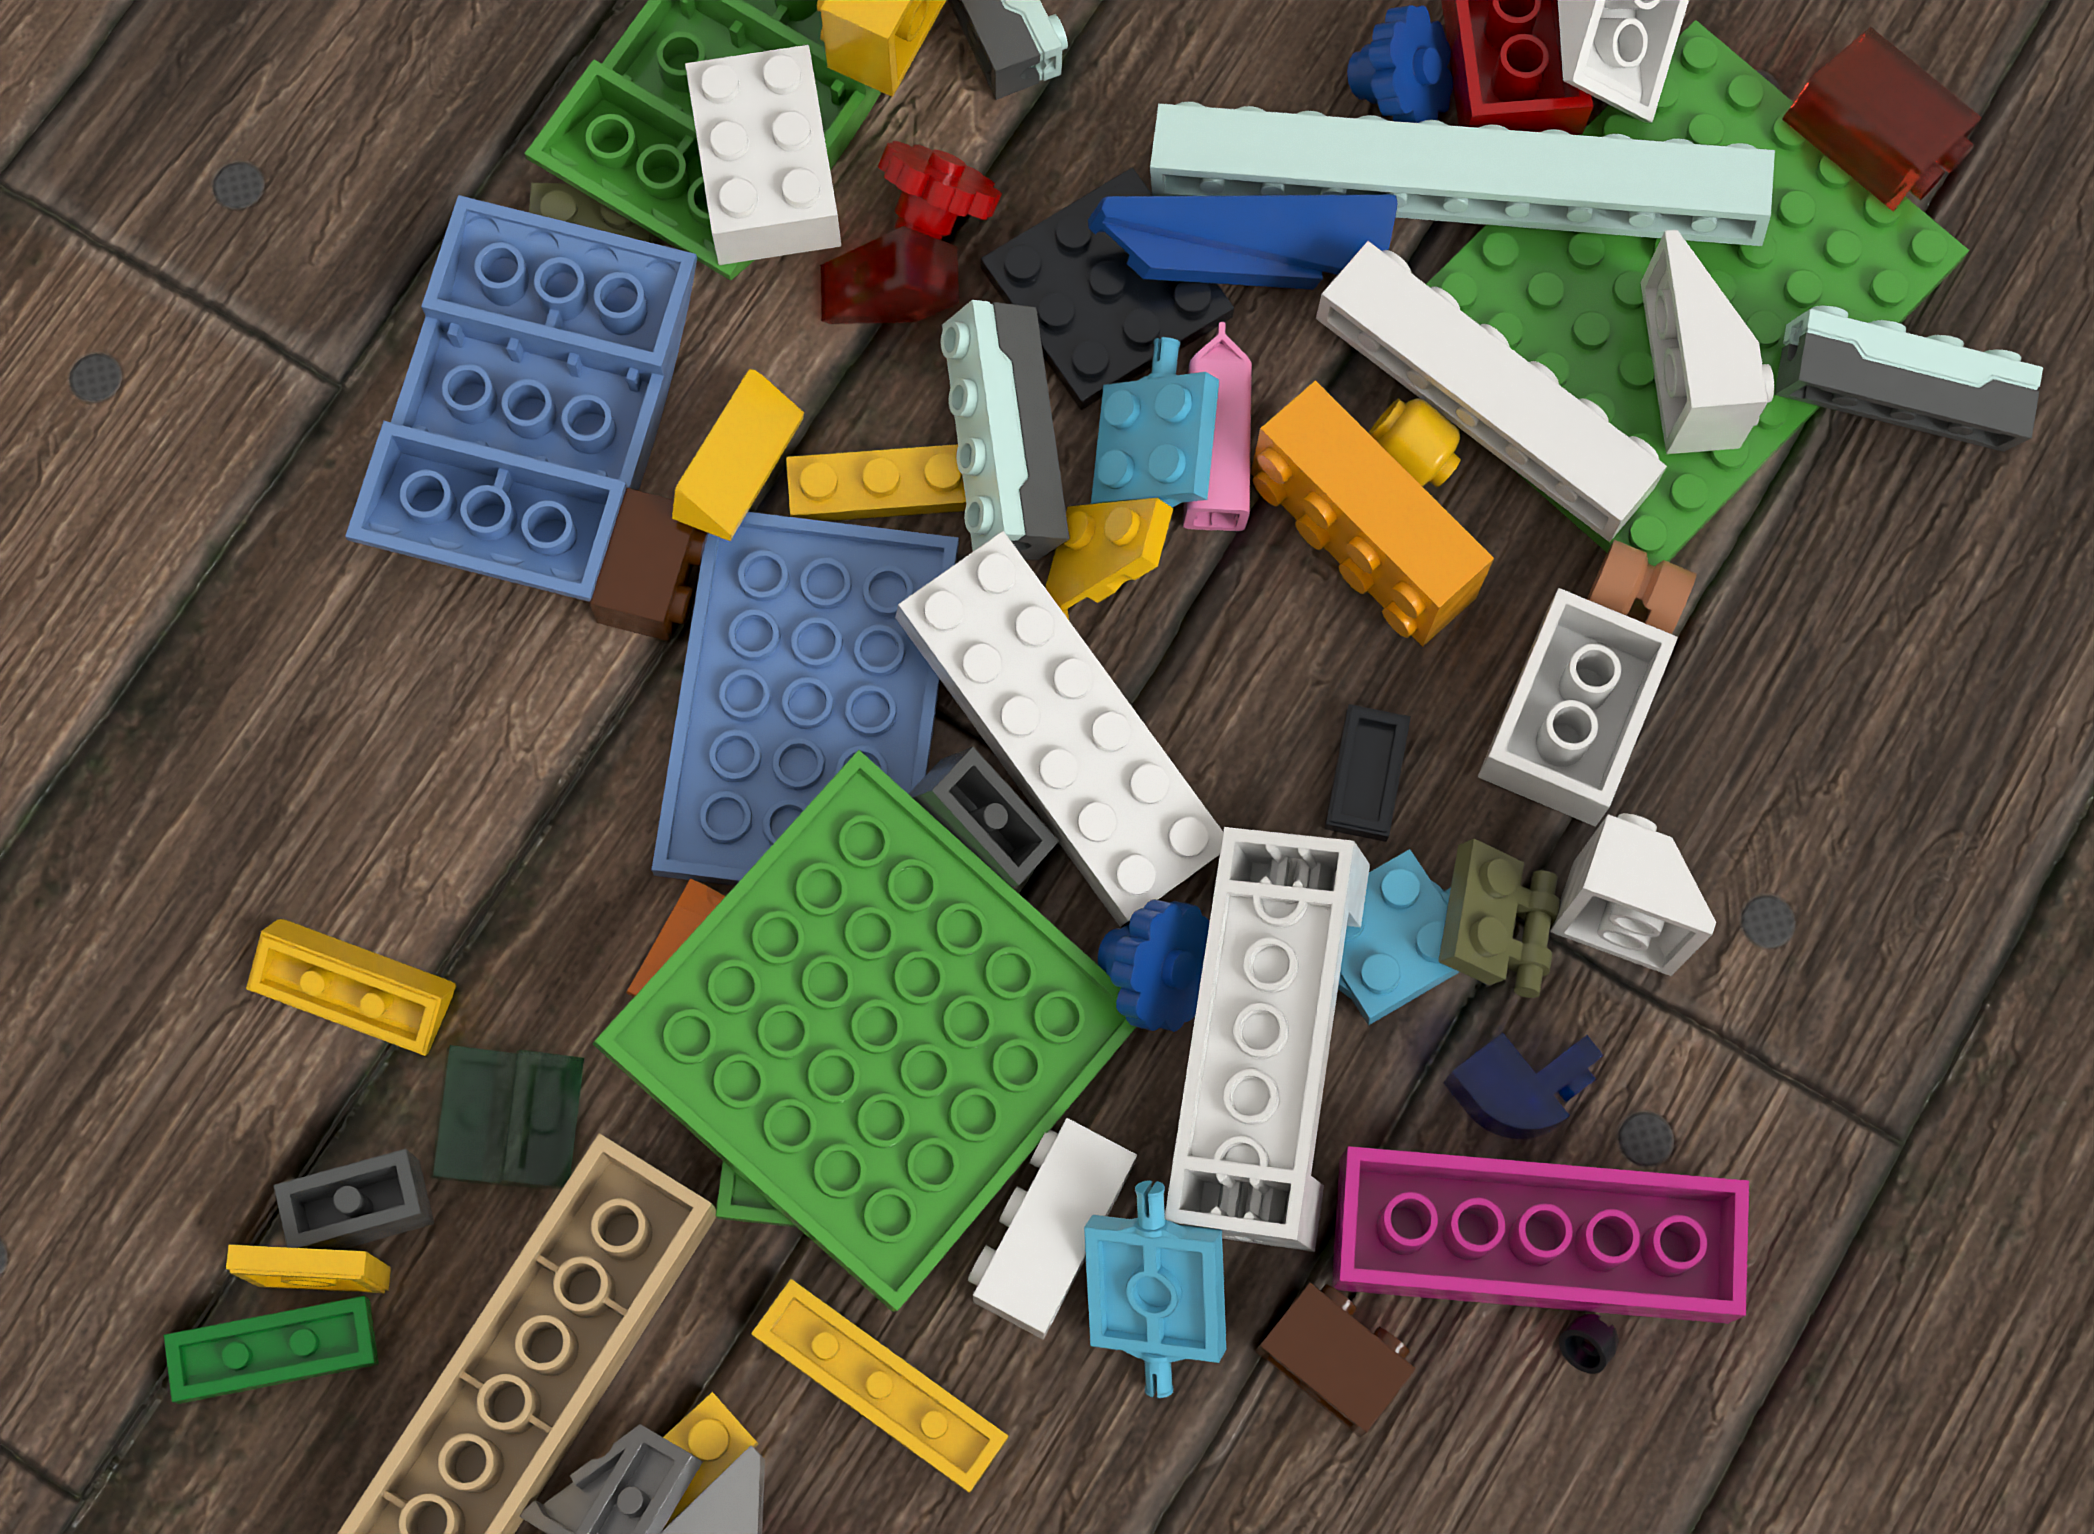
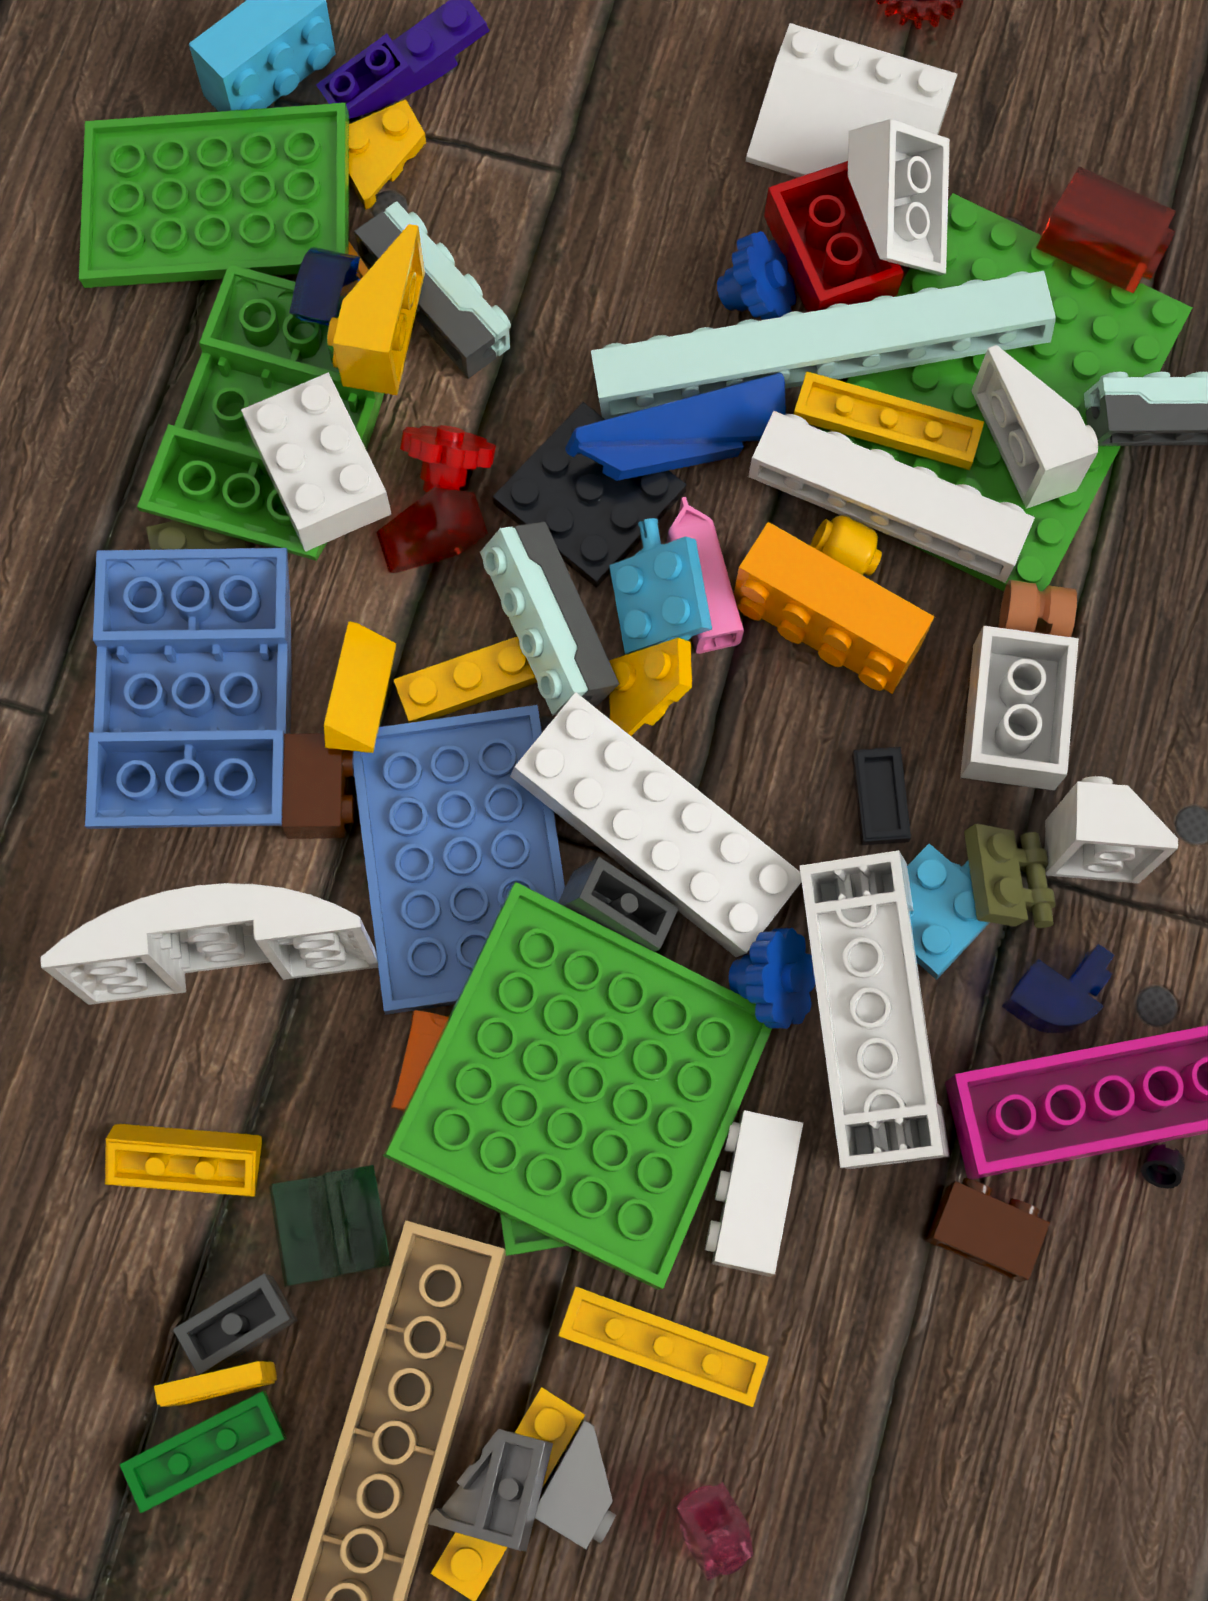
camera: 15 degrees left, 0 degrees up
medium azure plate [1084,1181,1226,1398] -> none
none -> white slope [41,883,378,1005]
none -> yellow plate [794,371,984,470]

